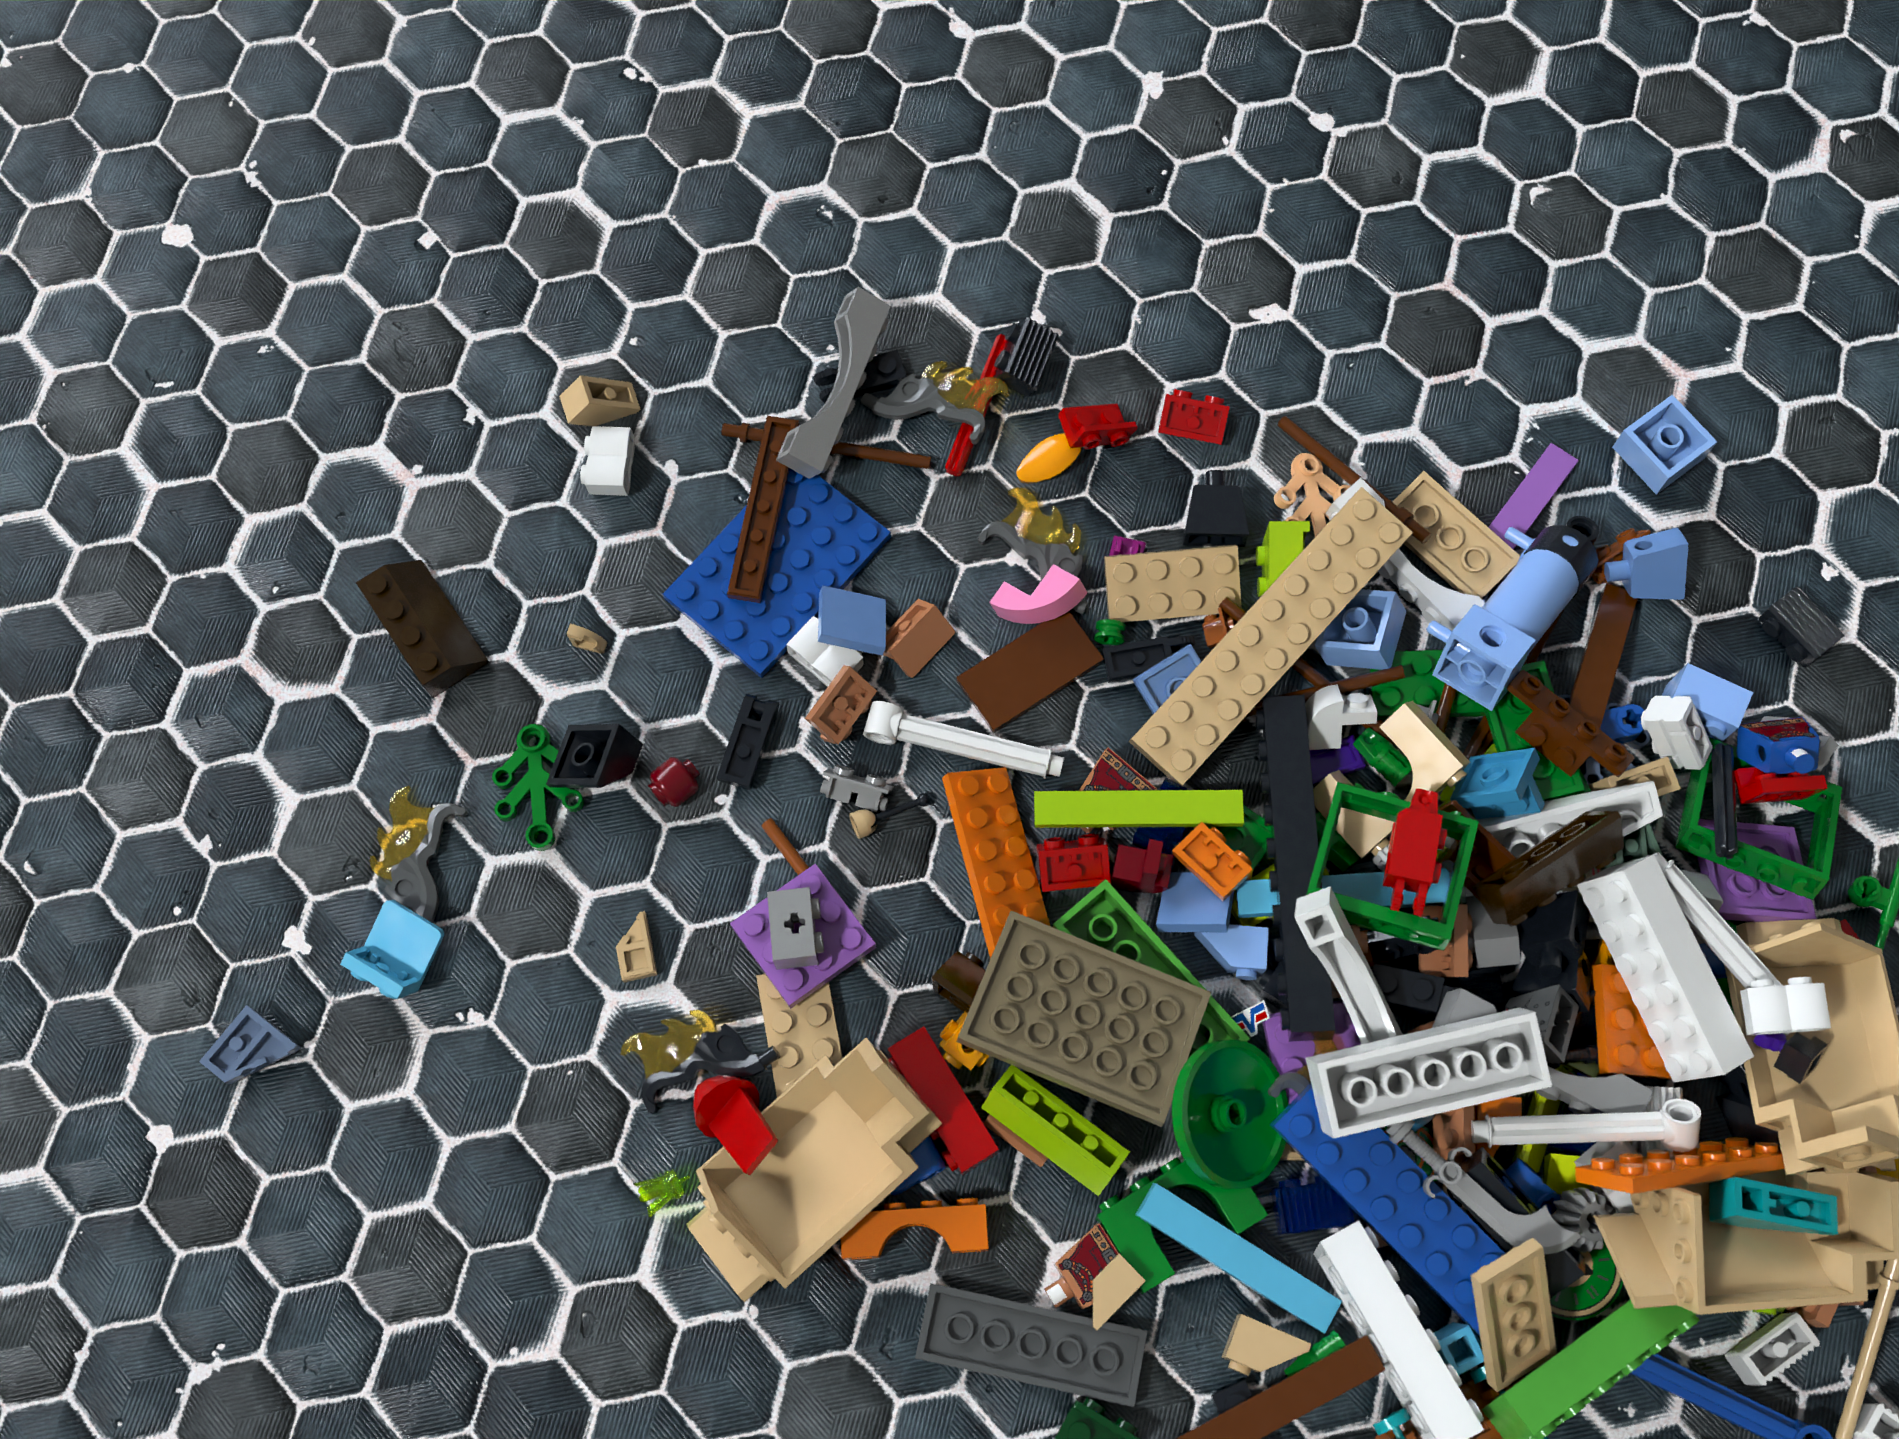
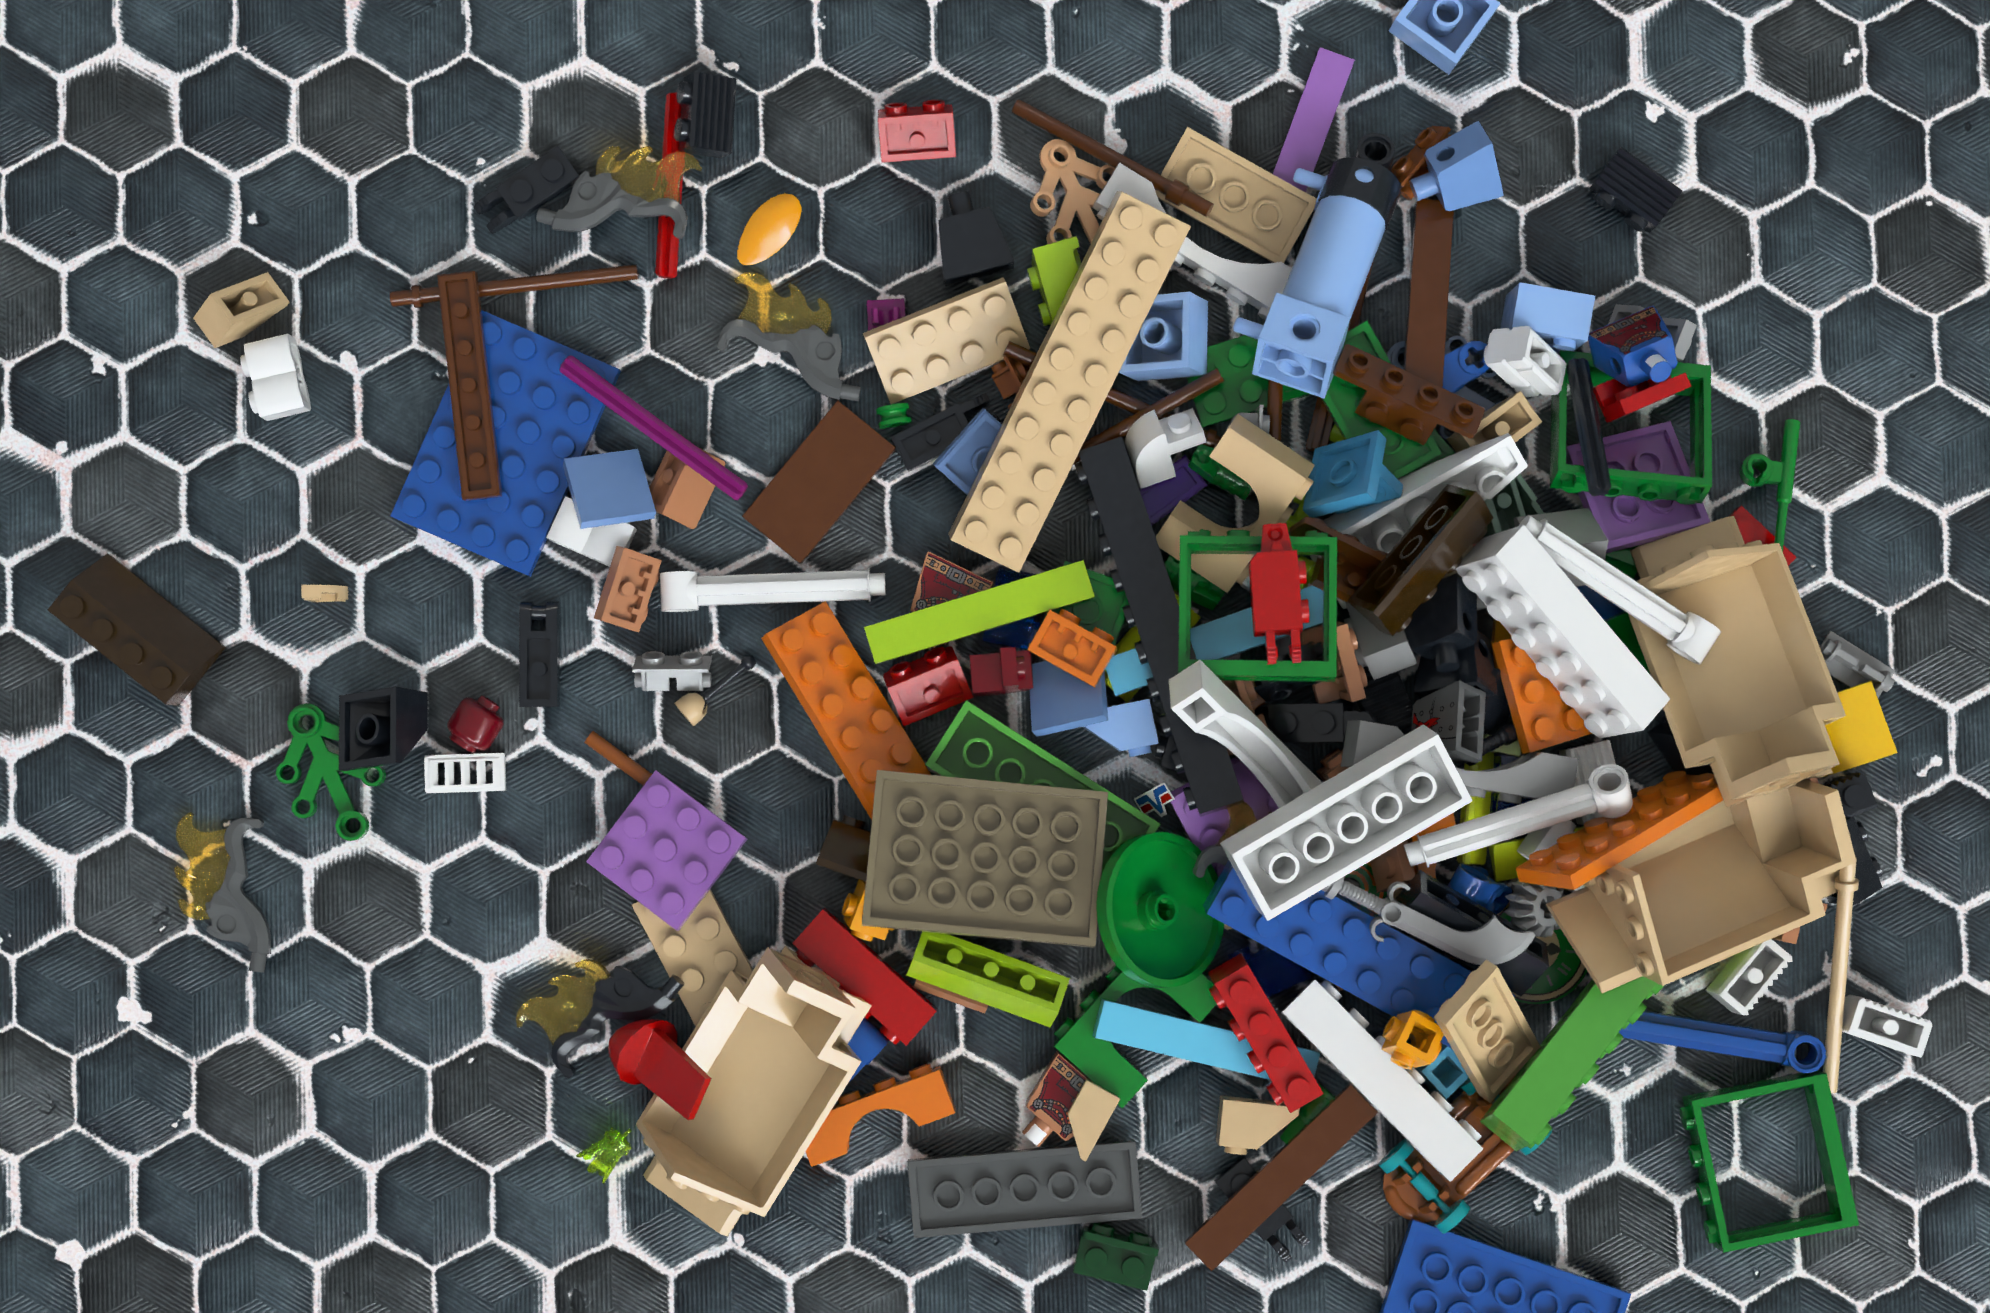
camera: 20 degrees left, 15 degrees up
sand blue wing [199,1005,301,1084] -> none
medium azure bracket [340,900,444,999] -> none
tan tile [616,911,658,982] -> none
light grey brick [767,887,824,970] -> none
light grey arch [776,286,890,479] -> none
bright pink brick [989,564,1088,624] -> none
red bracket [1058,403,1138,449] -> none
teal slope [1709,1177,1838,1235] -> none
white brick [1740,977,1831,1035] -> none
black piece [1753,1032,1828,1084] -> none
none -> white slope [424,753,506,793]
none -> magenta axle [559,356,748,500]
none -> red brick [1208,953,1324,1113]
none -> light orange brick [1381,1010,1444,1070]

